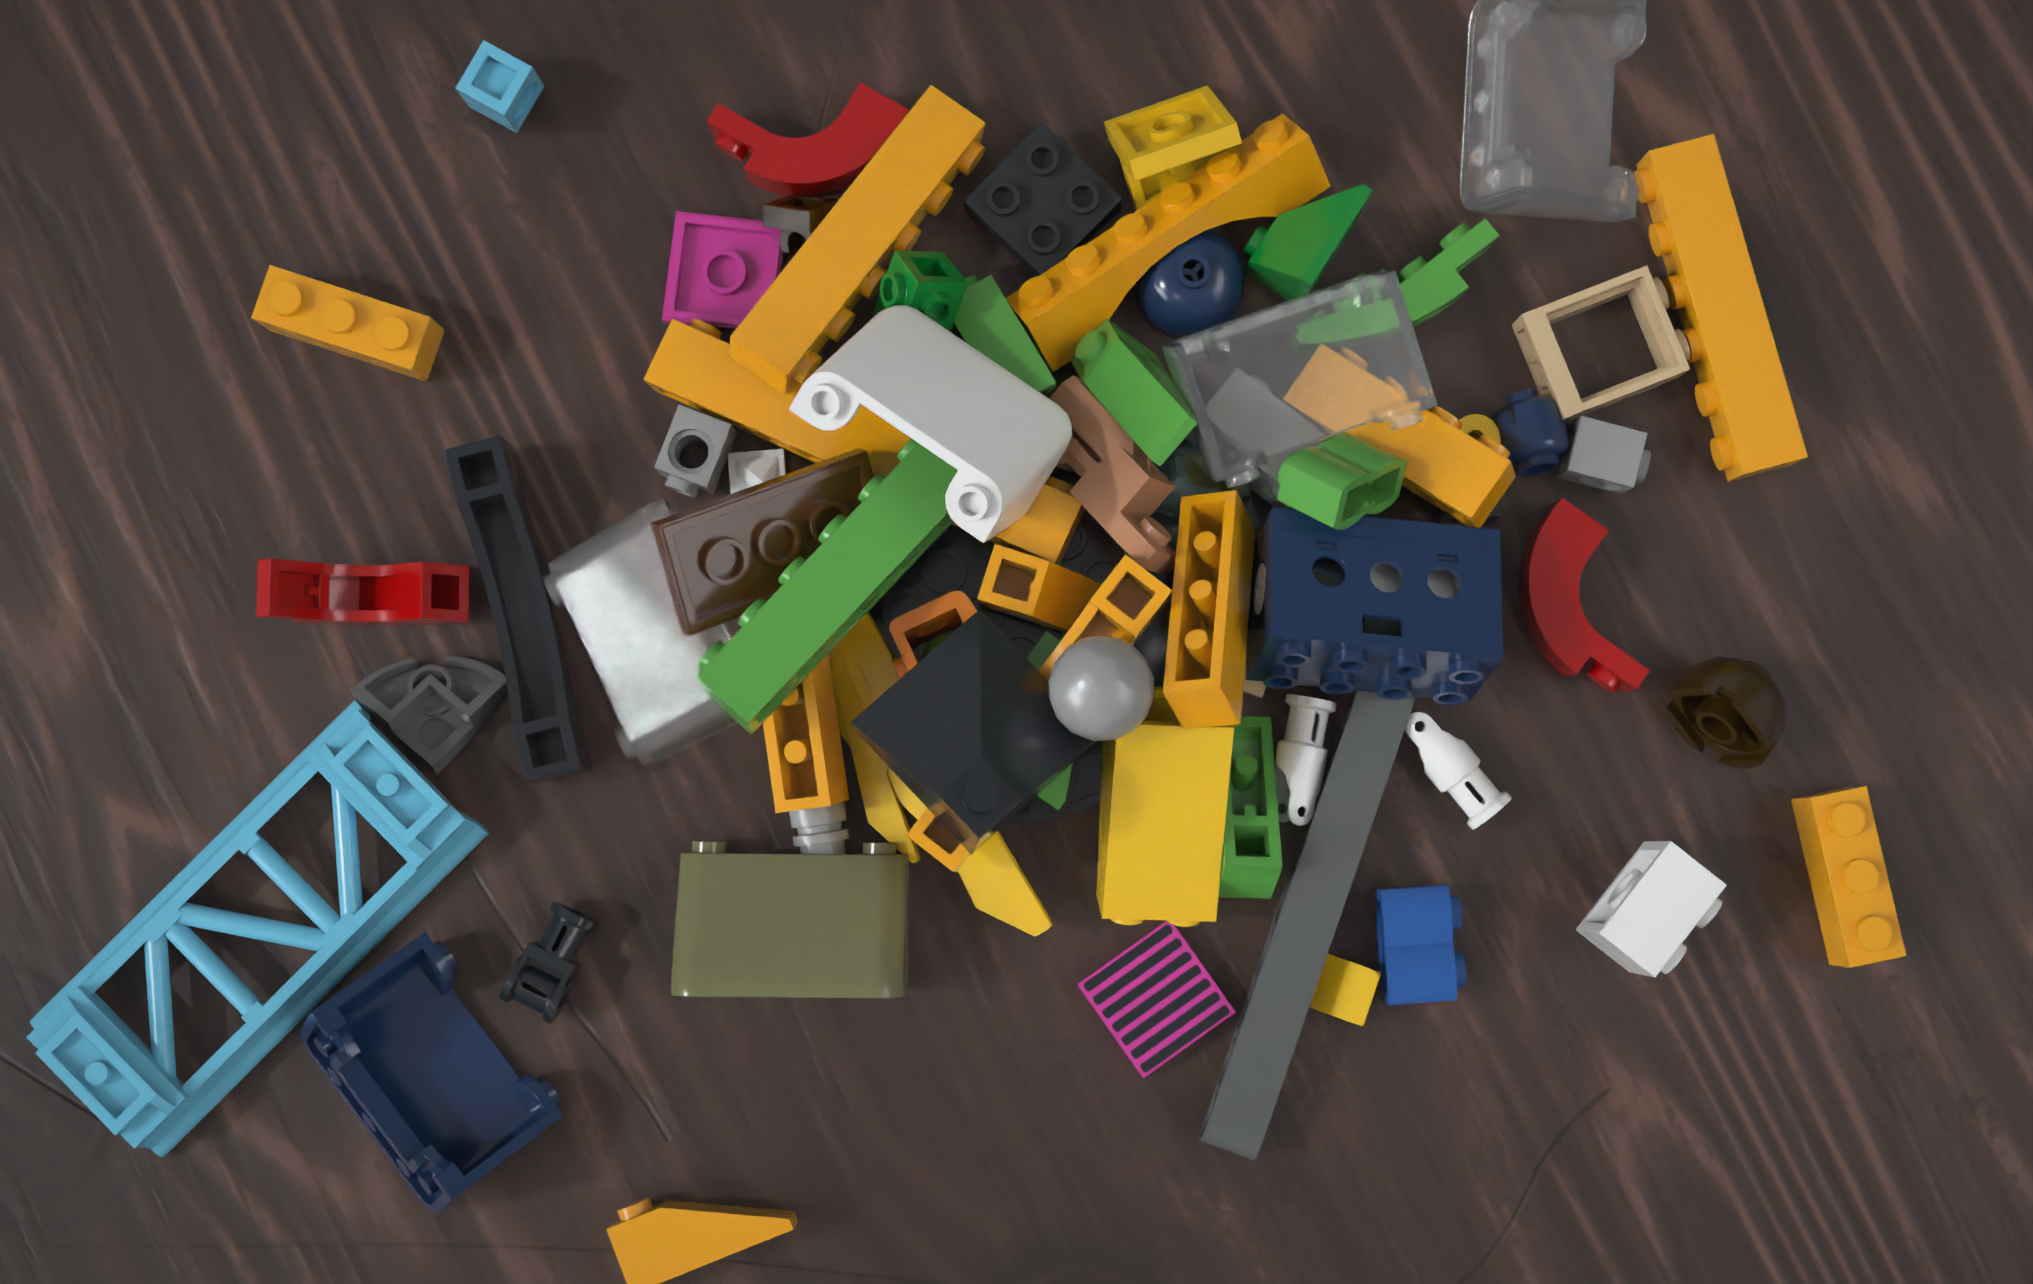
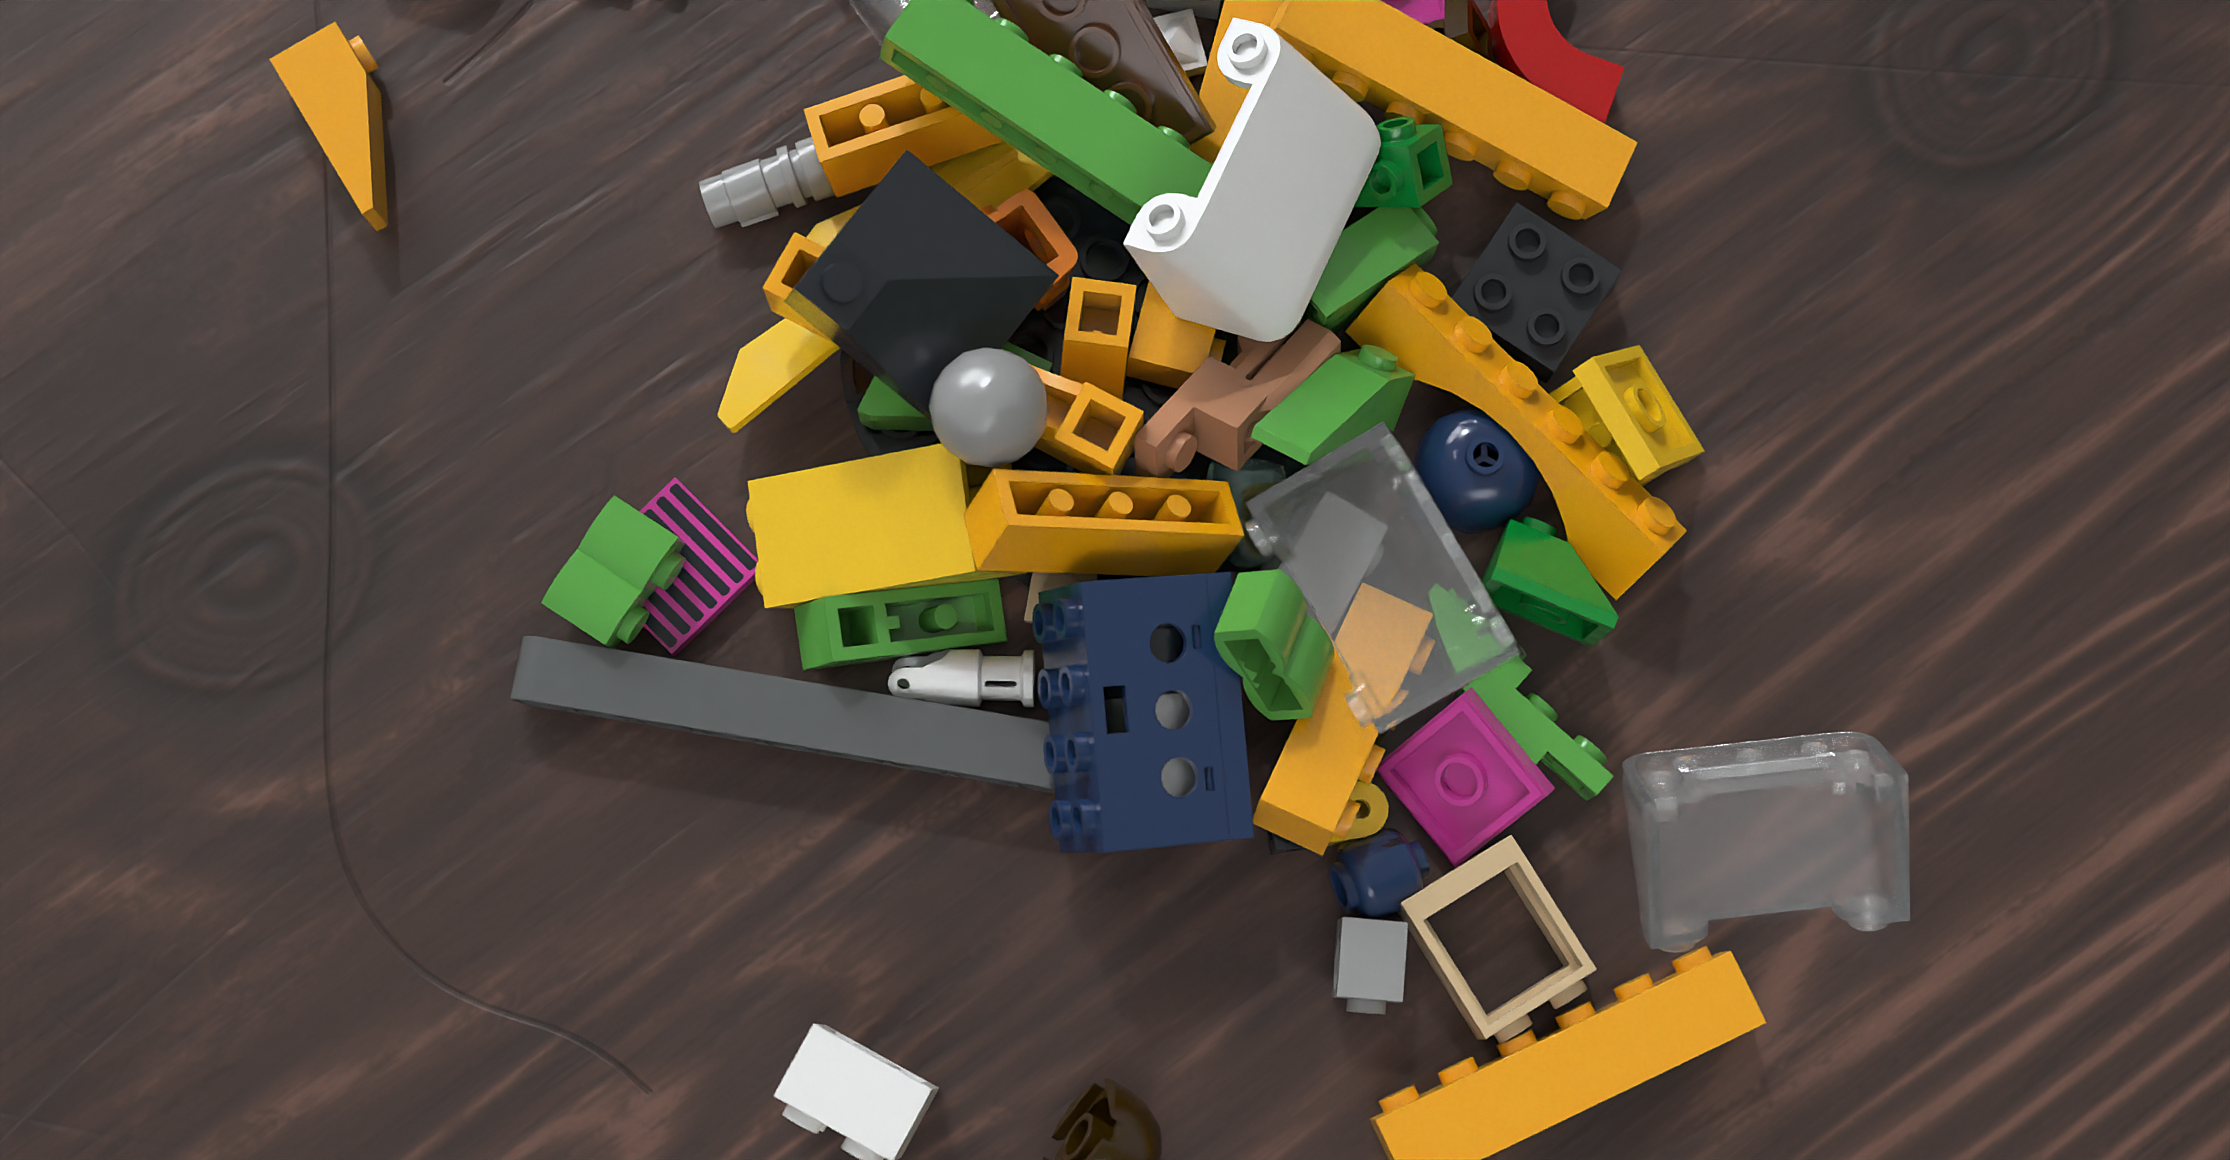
camera: 75 degrees right, 5 degrees down
olive windscreen [671,841,909,998] -> none
yellow slope [1309,954,1381,1026] -> none
blue brick [1374,884,1466,1005] -> none
white piece [1405,712,1512,830] -> none
red arch [1518,497,1650,693] -> none
none -> bright green brick [541,495,686,649]
none -> dark pink tile [1376,687,1555,868]

